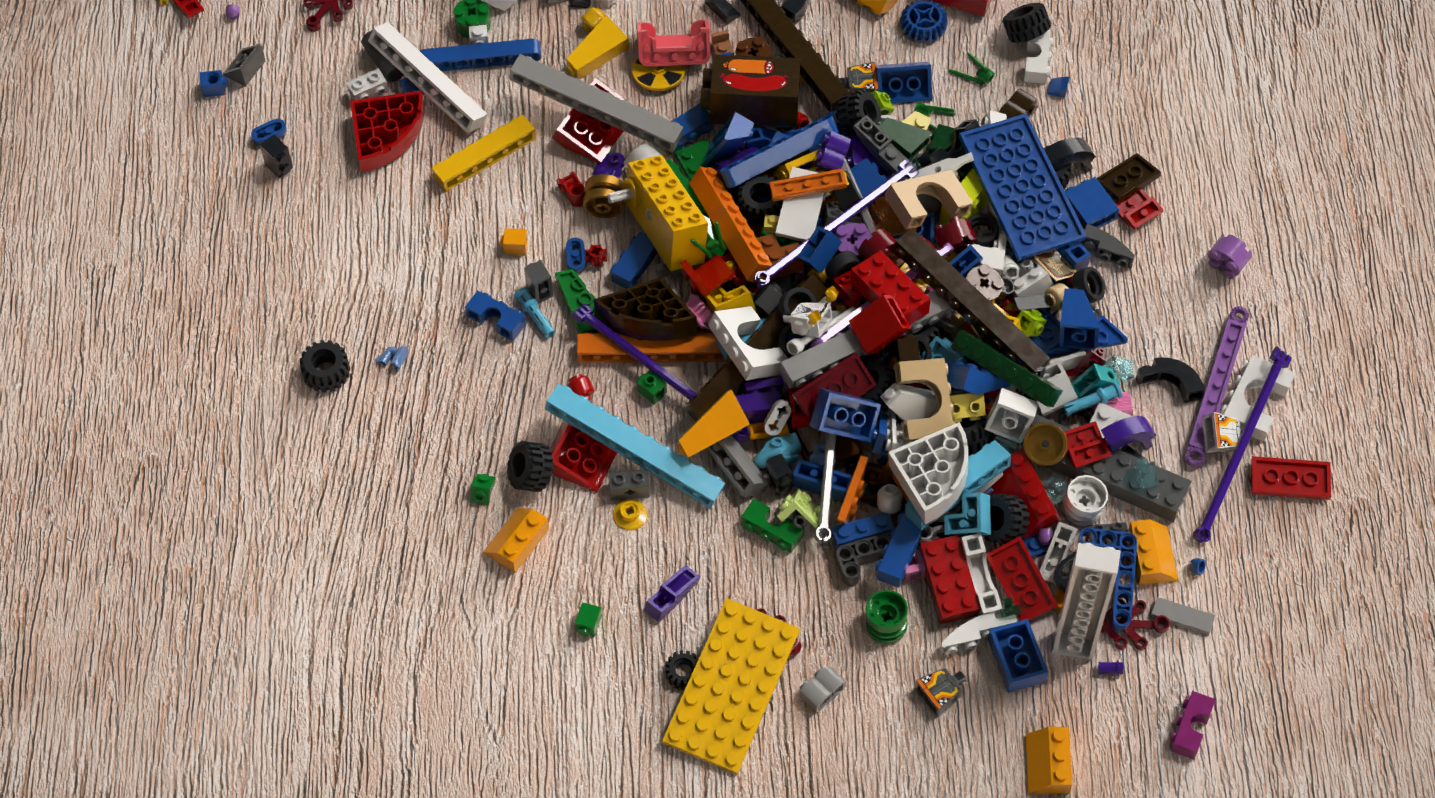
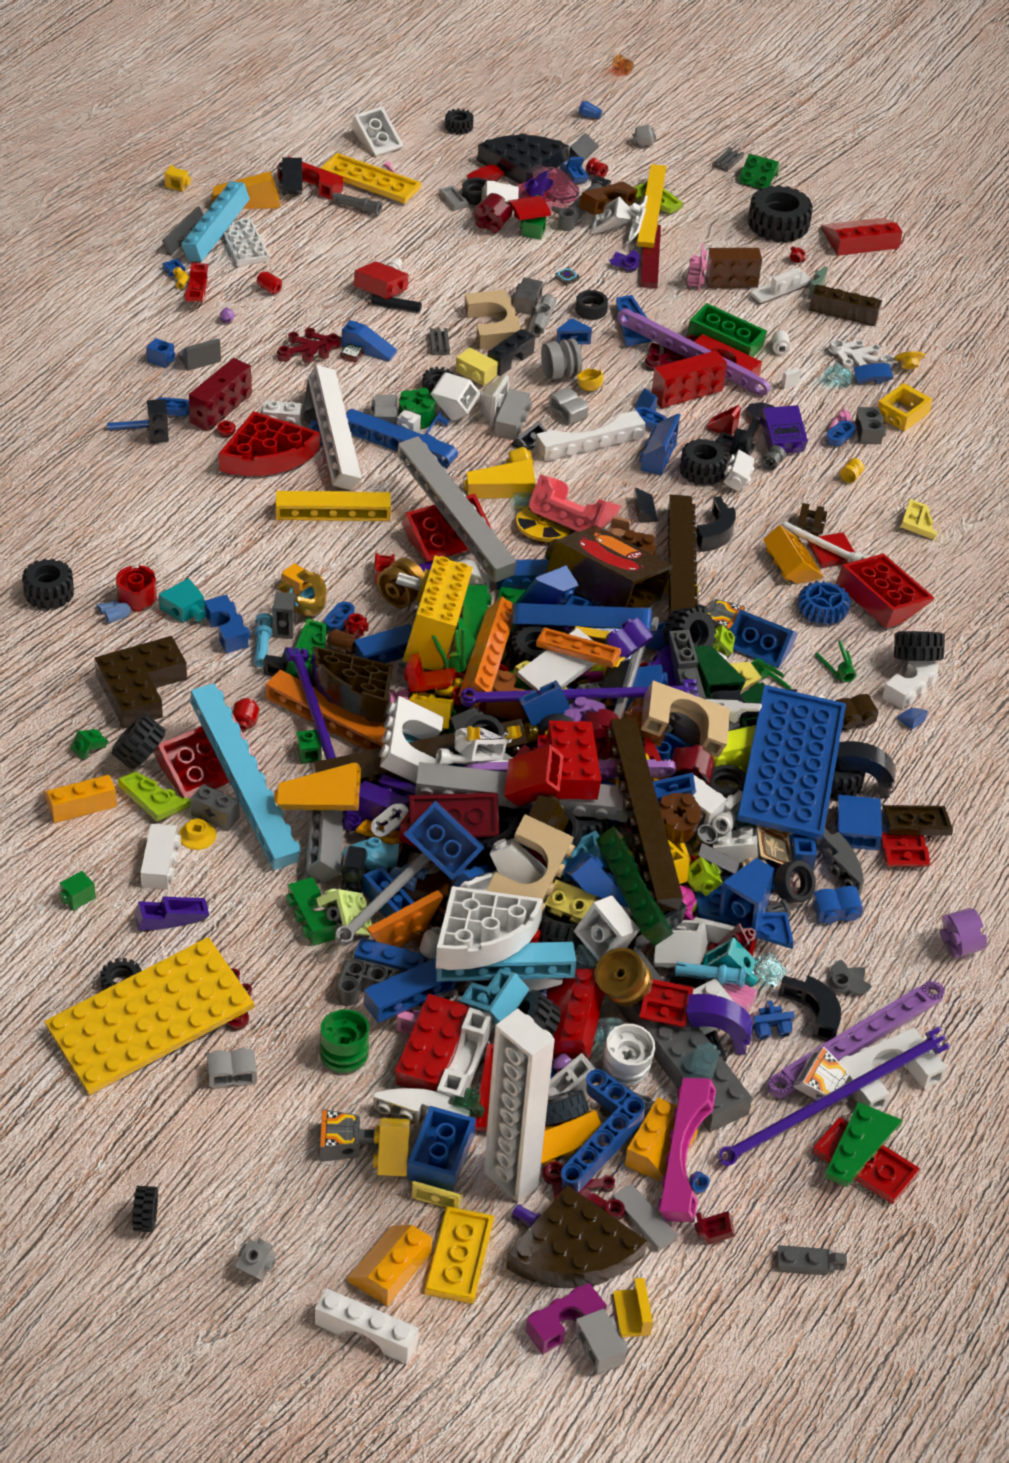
camera: 30 degrees right, 15 degrees down
none -> dark brown brick [94,636,187,729]
none -> blue bar [107,420,148,430]
none -> red brick [116,565,157,612]
none -> lime wing [118,771,191,822]
none -> white brick [140,824,181,890]
none -> teal torso [158,578,206,622]
none -> dark red brick [189,358,252,431]
none -> red plate [217,420,236,437]
none -> black panel [263,647,290,676]
none -> pearl gold piece [277,570,327,616]
none -> reddish brown brick [327,629,357,654]
none -> light grey brick [371,395,397,425]
none -> yellow brick [373,1118,410,1176]
none -> light yellow slope [412,1181,463,1208]
none -> blue piece [425,411,450,439]
none -> yellow tile [425,1206,495,1304]
none -> dark brown brick [506,1185,647,1288]
none -> clear light blue tile [514,493,533,510]
none -> light grey brick [575,1309,628,1374]
none -> yellow panel [613,1278,653,1338]
none -> dark pink arch [658,1078,716,1223]
none -> dark red bracket [695,1211,735,1245]
none -> blue hips [752,1000,795,1039]
none -> dark grey hinge [777,1245,847,1276]
none -> blue brick [812,886,863,924]
none -> green wing [824,1102,903,1187]
none -> dark grey plate [829,960,872,994]

